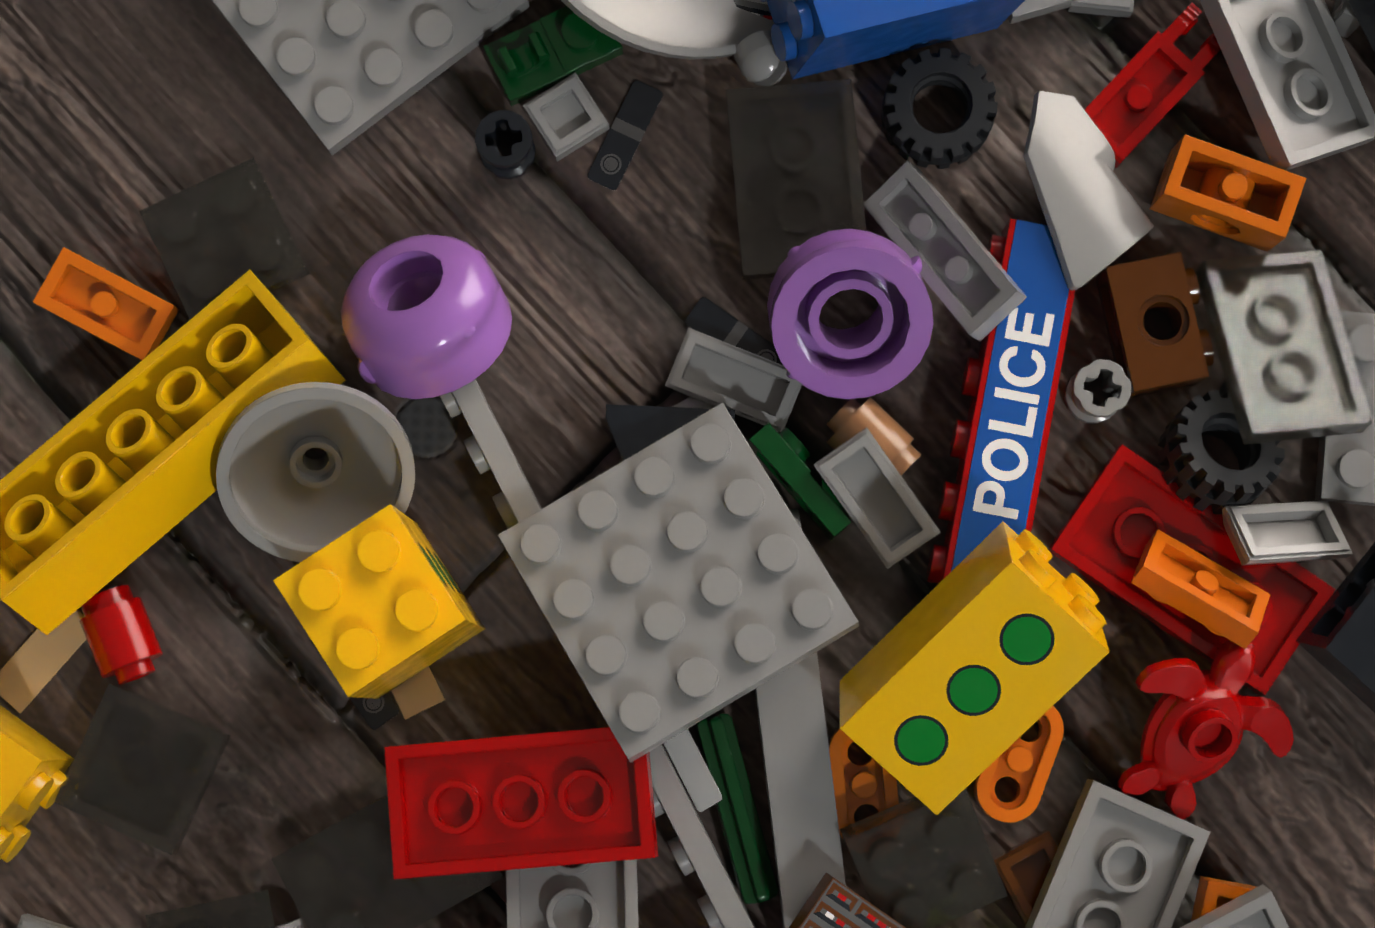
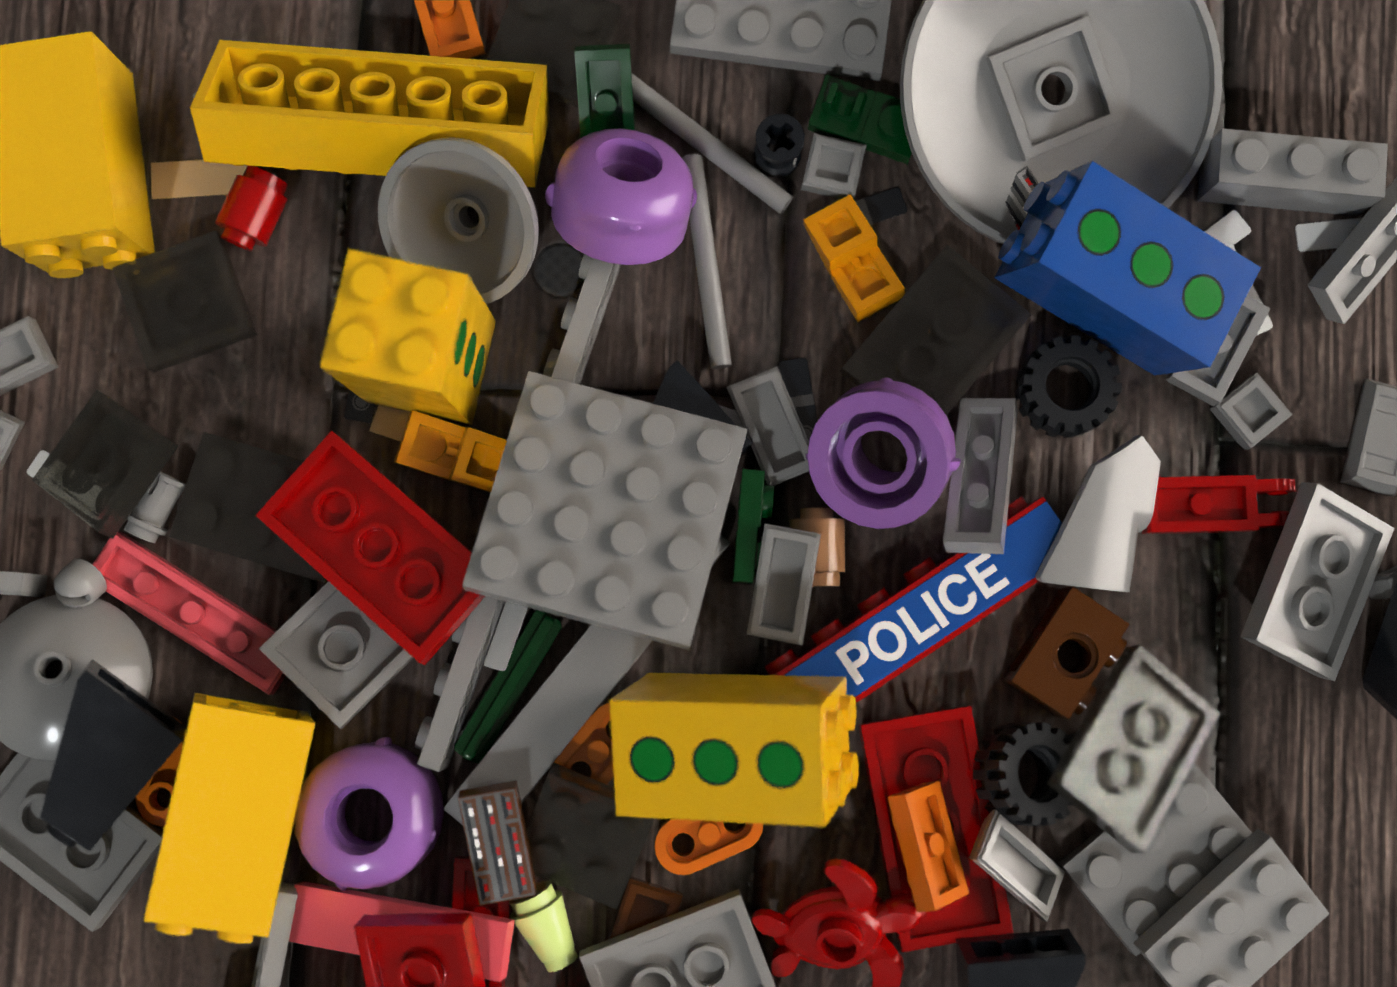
camera: 45 degrees right, 0 degrees up
light grey hinge [734,30,788,87] -> none
light grey bush [1064,359,1131,424] -> none
orange brick [1149,134,1307,252] -> none
none -> light orange slope [394,410,507,493]
none -> dark green plate [574,44,635,138]
none -> light grey bar [632,73,793,214]
none -> light grey bar [682,154,732,369]
none -> light orange slope [803,194,905,322]

